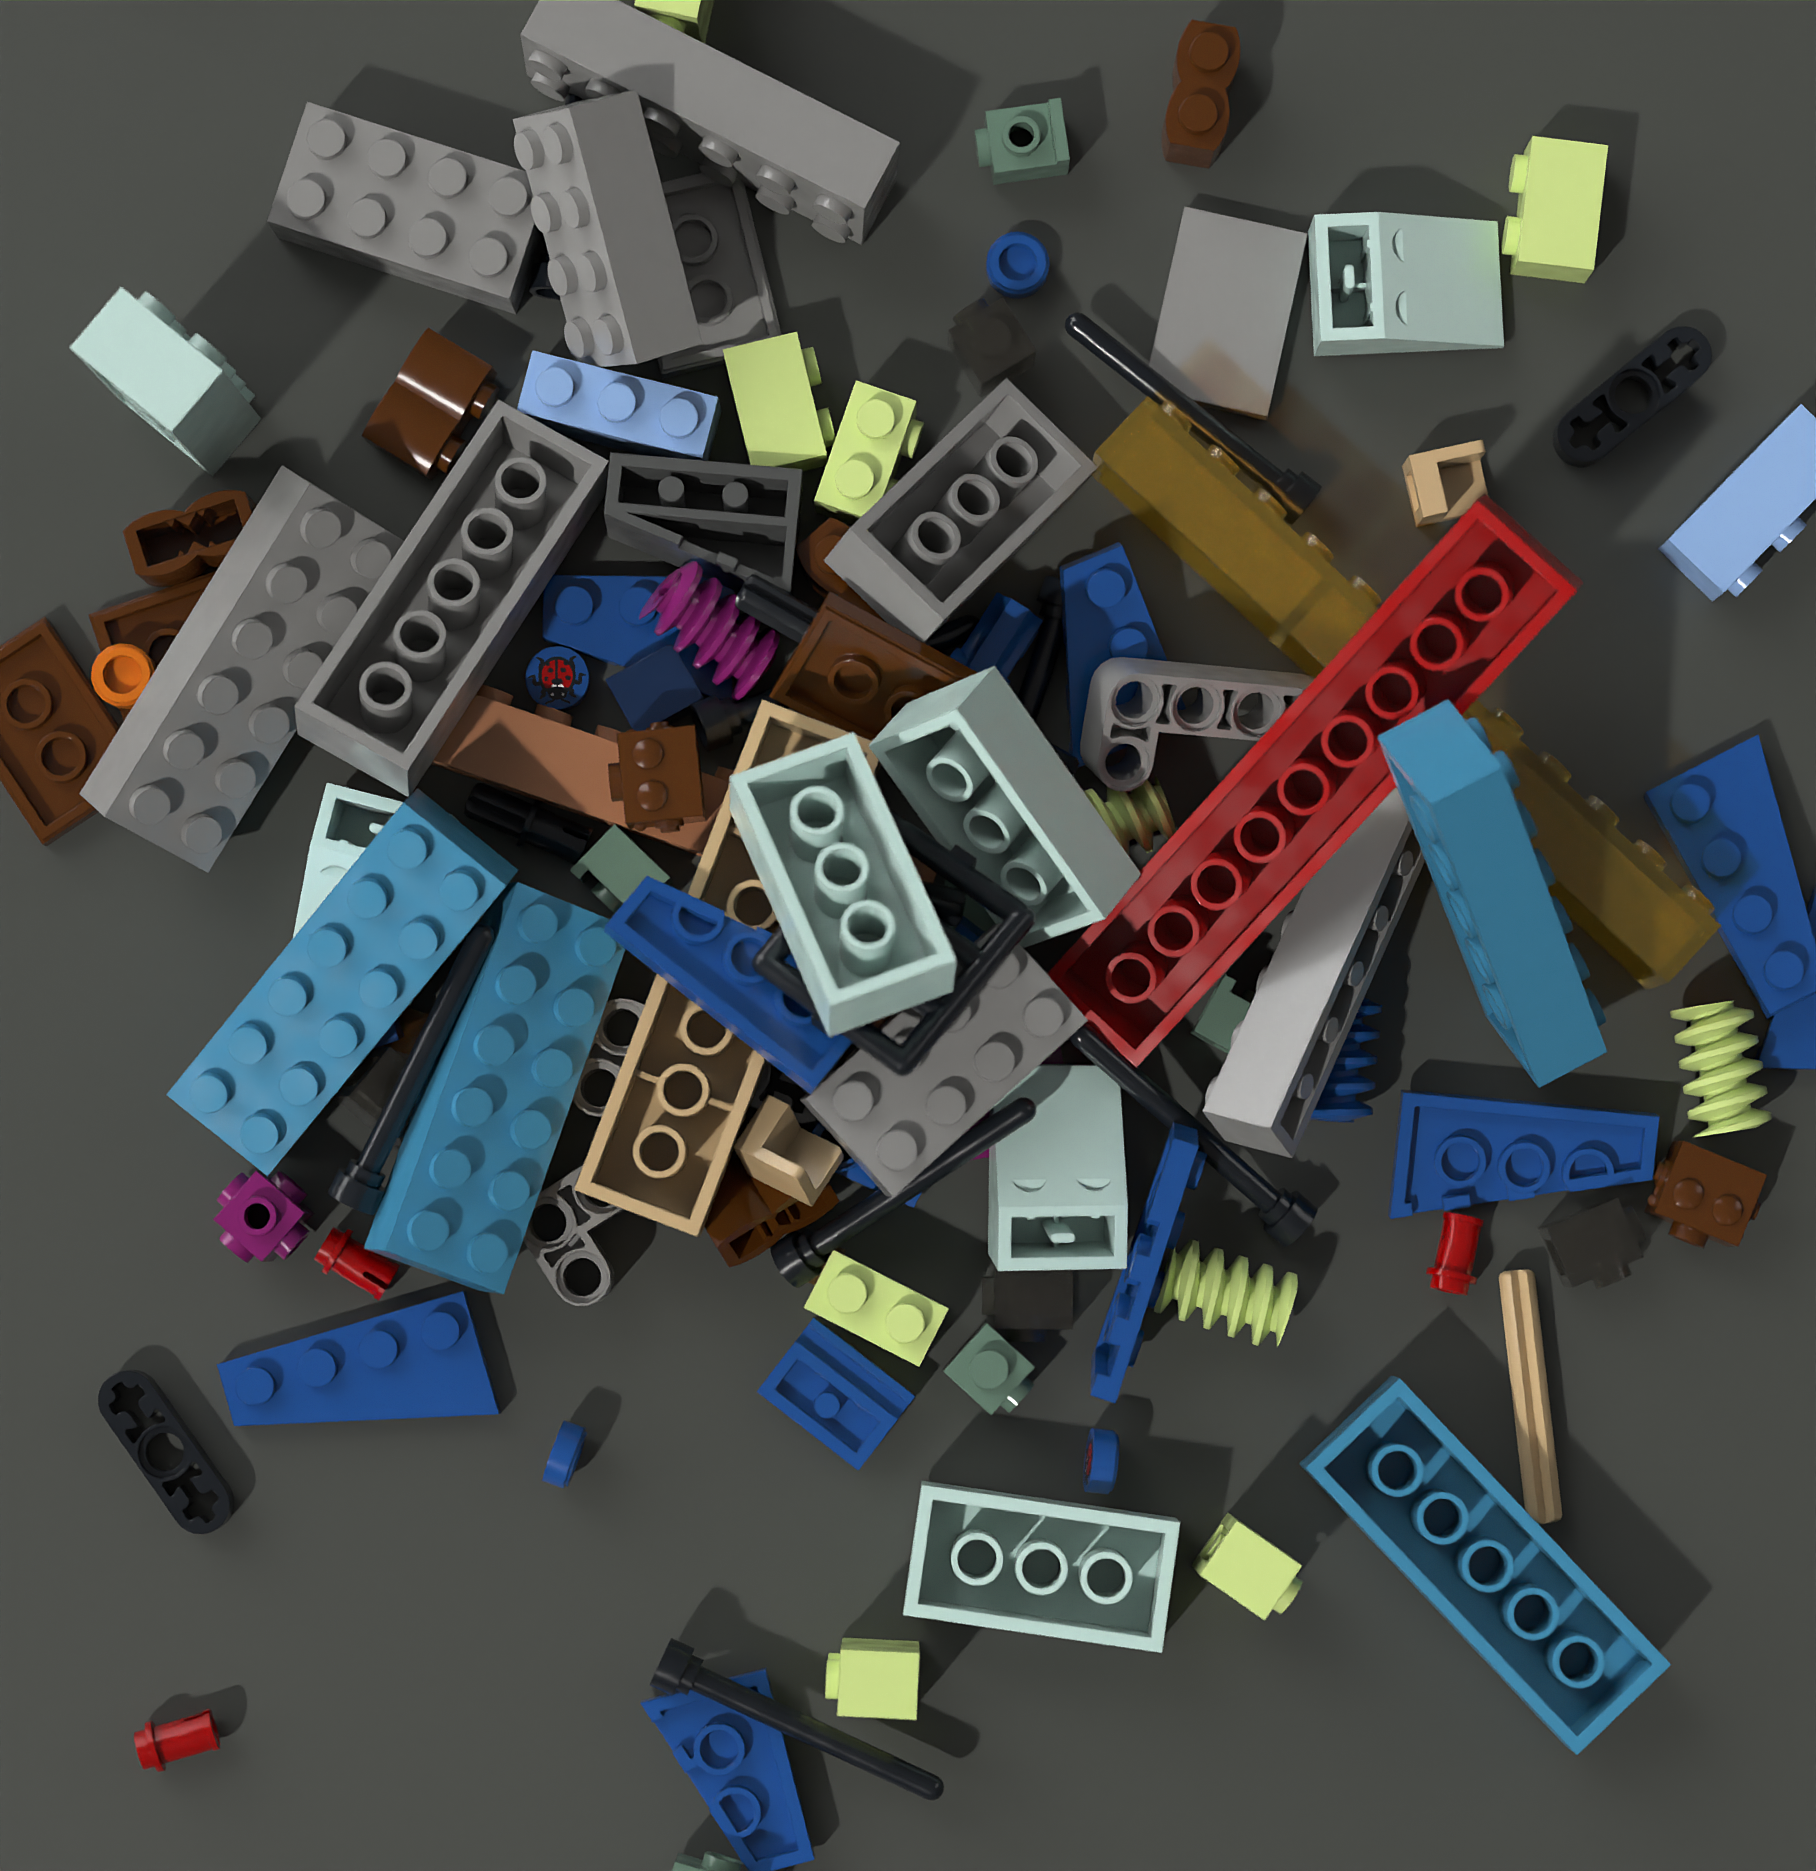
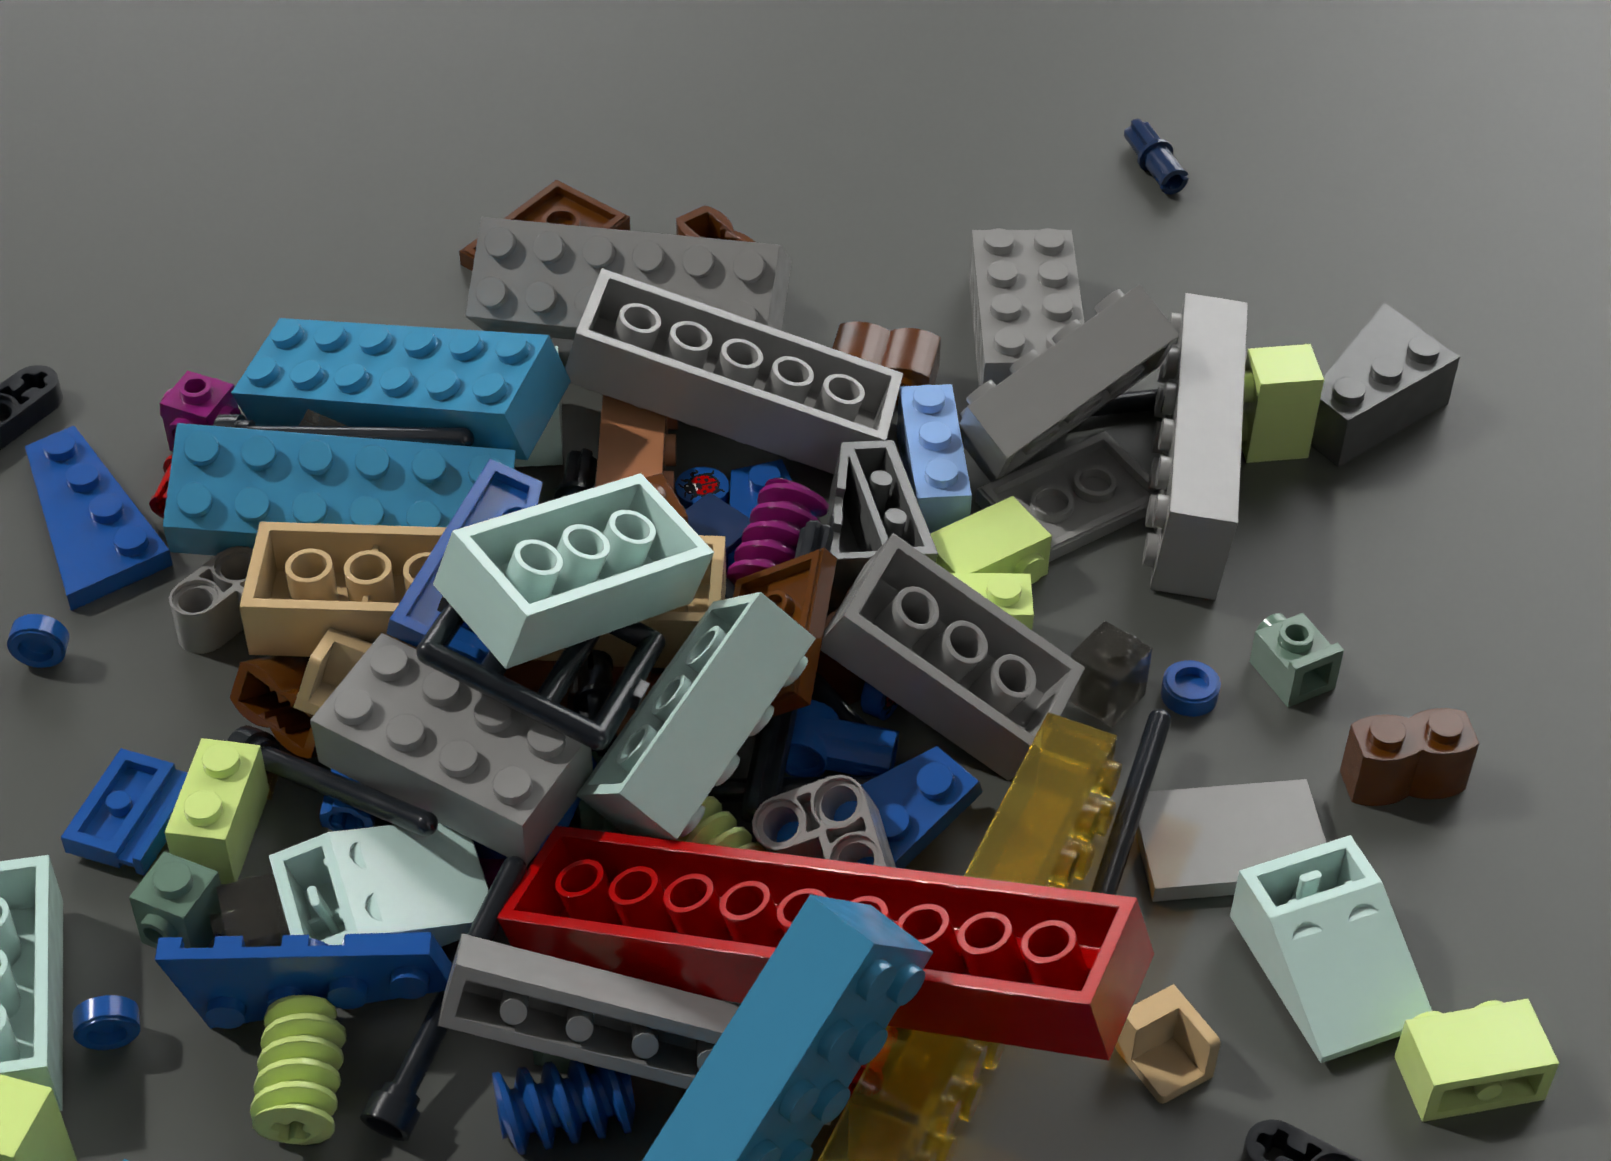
camera: 70 degrees right, 40 degrees down
light aqua brick [70,287,261,476] -> none

